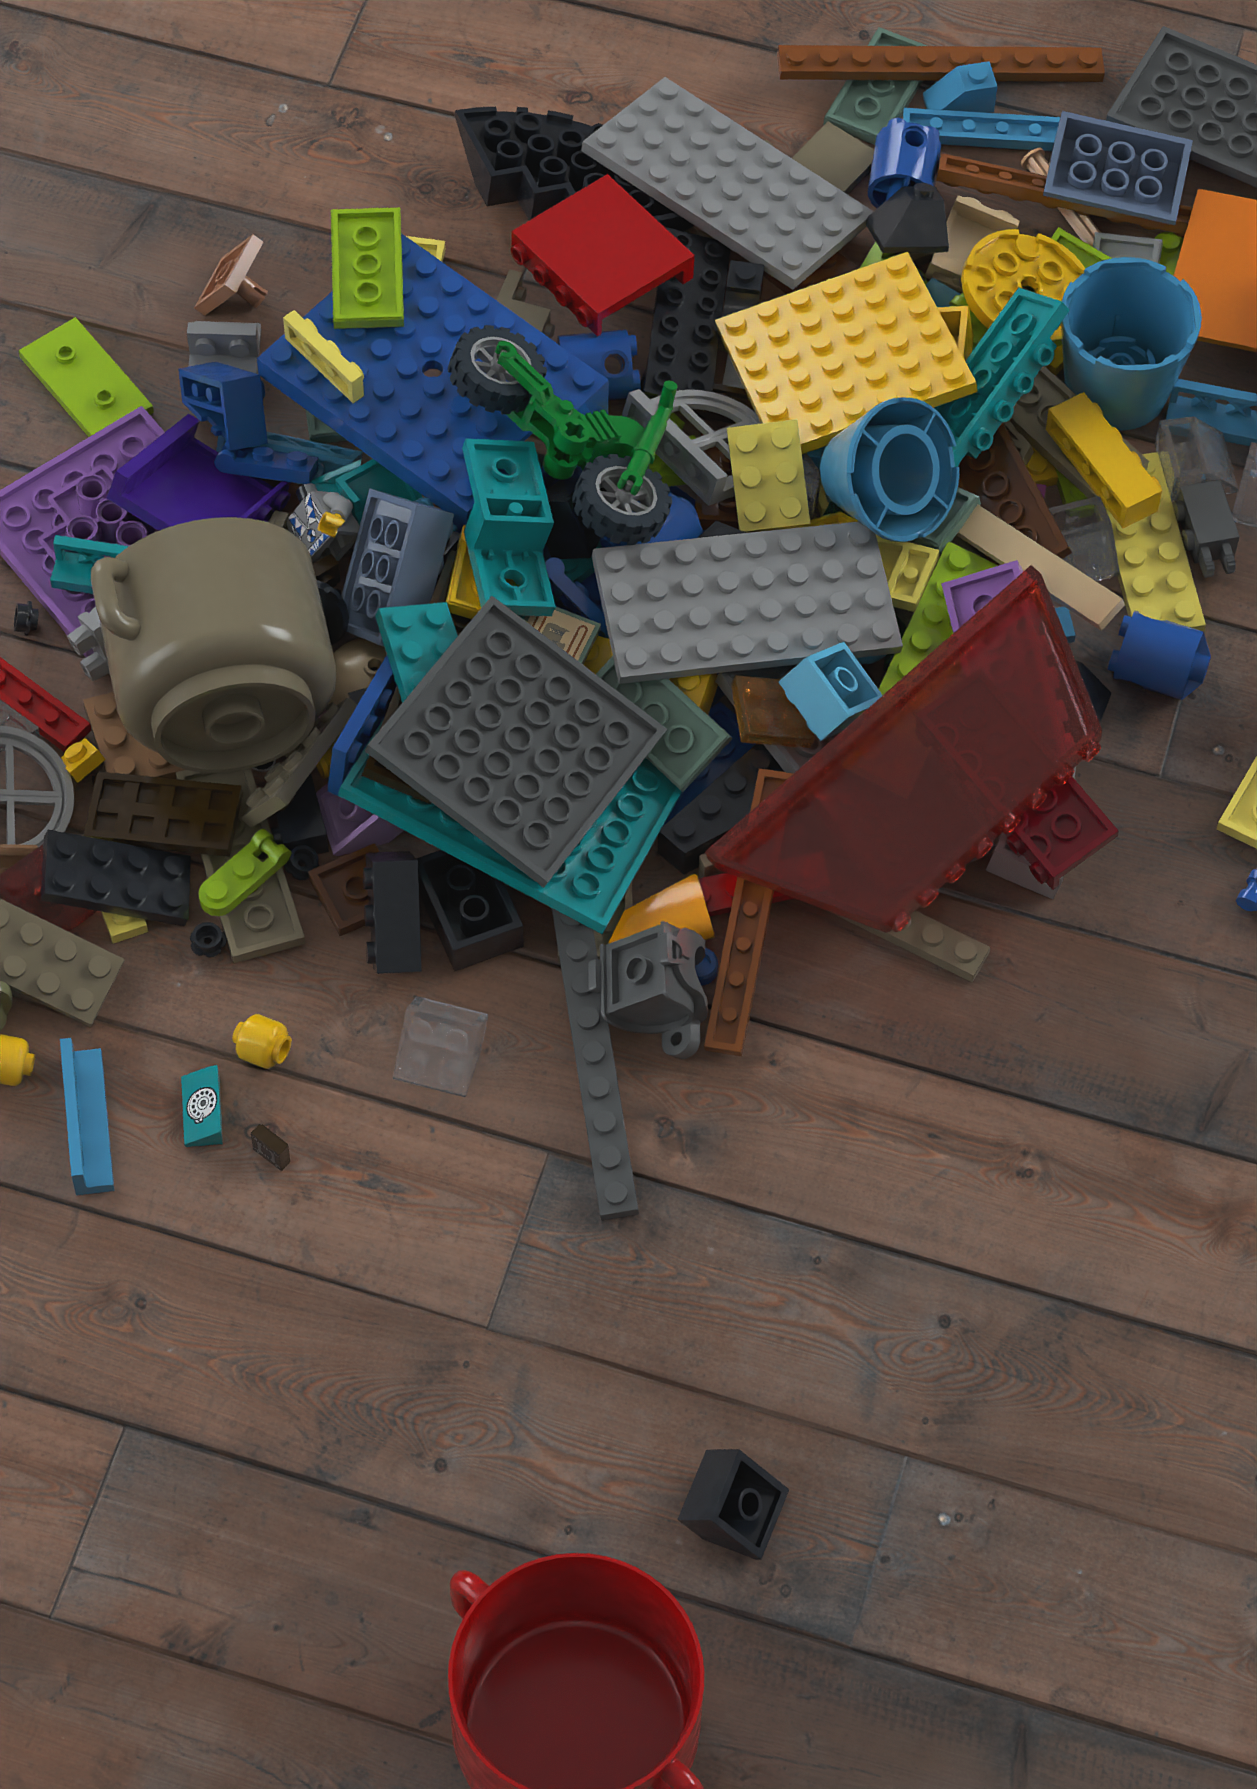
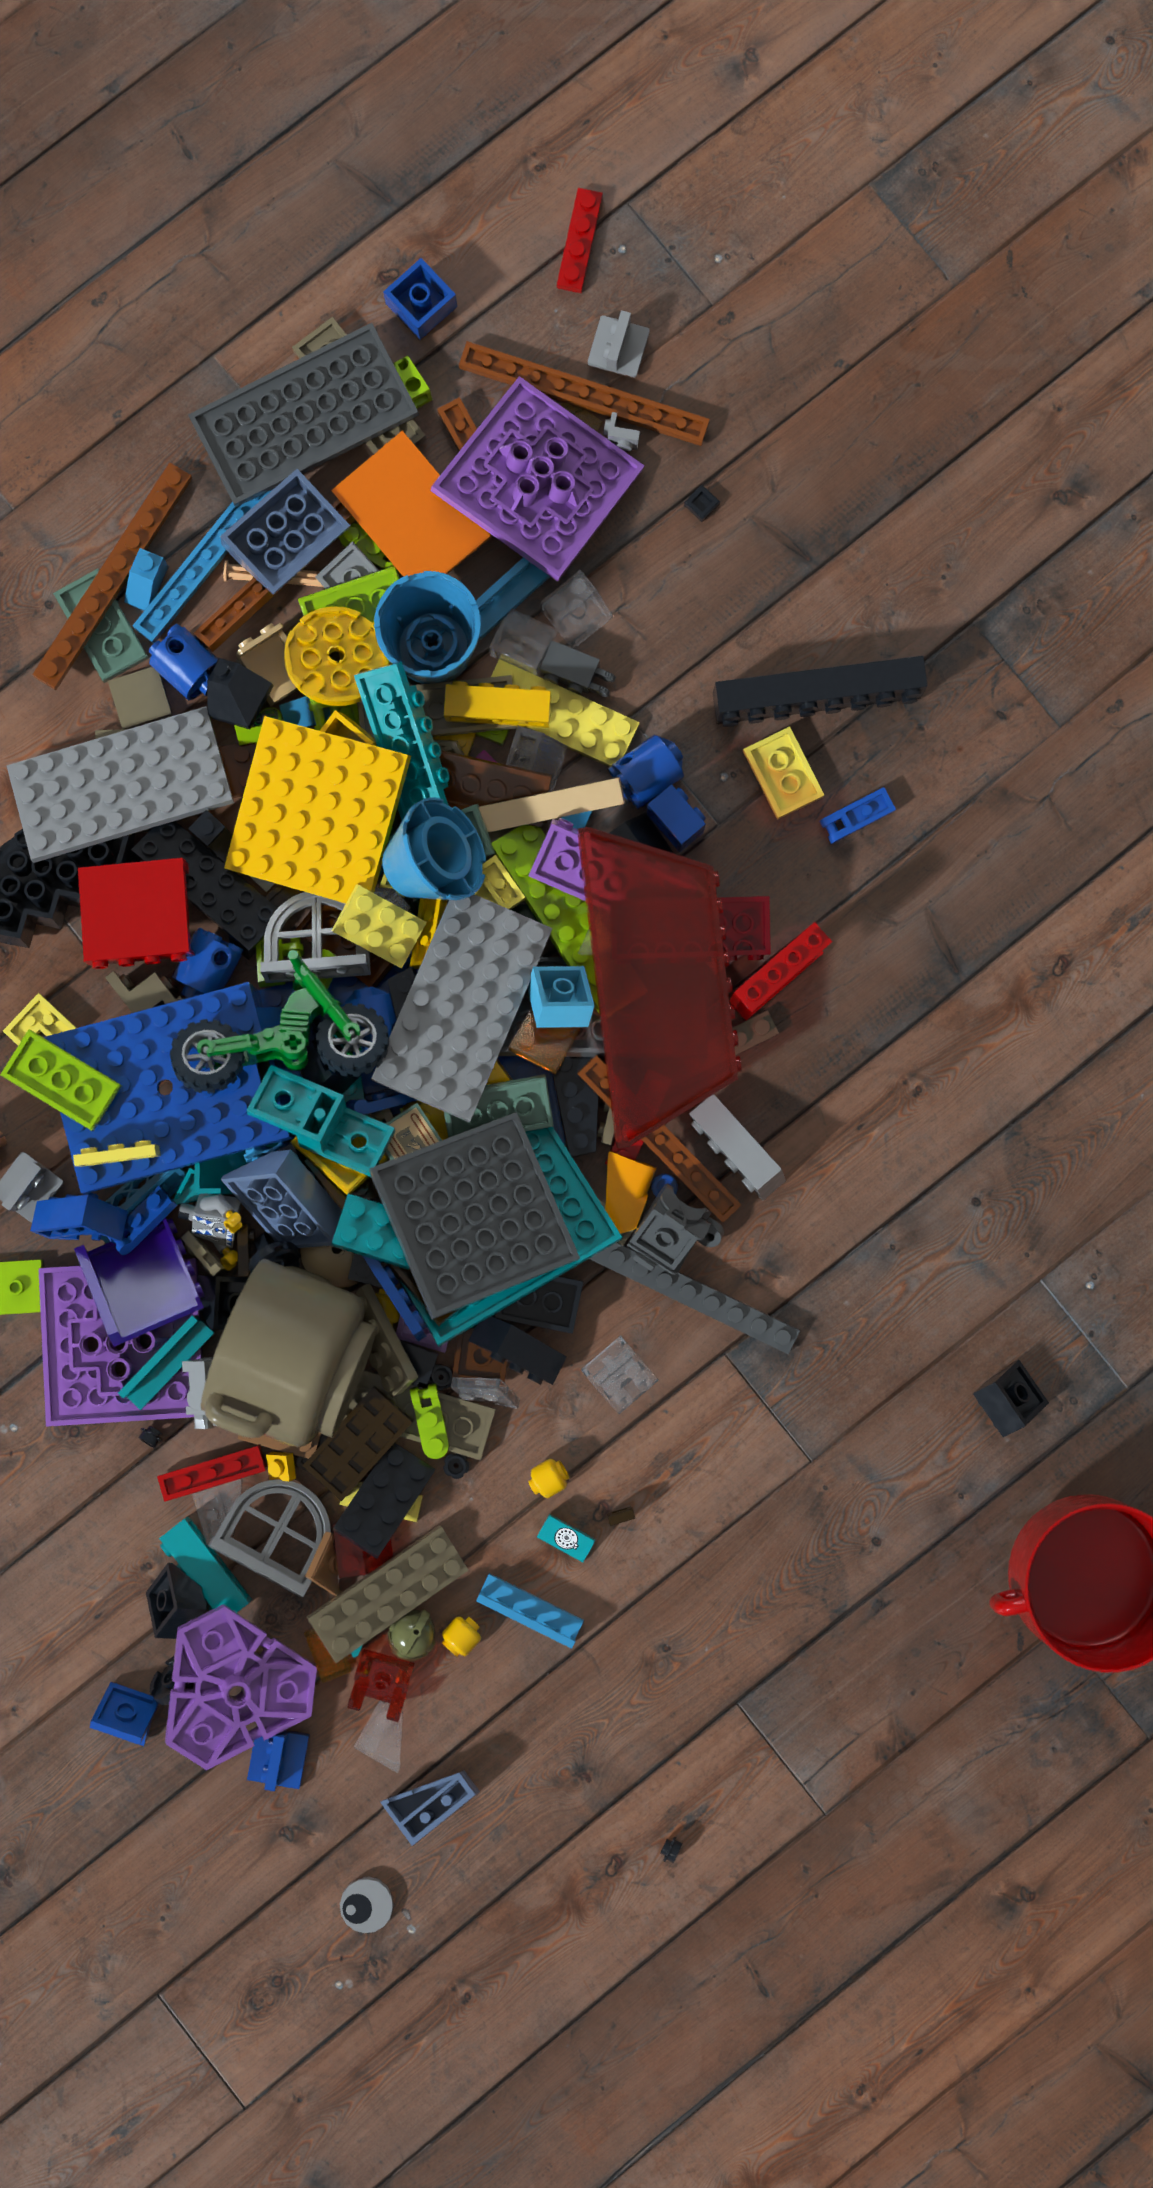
camera: 50 degrees left, 25 degrees up
none -> clear wing [451,1377,520,1408]
none -> blue brick [646,784,706,853]
none -> light grey wedge [689,1094,786,1201]
none -> red panel [728,922,832,1021]

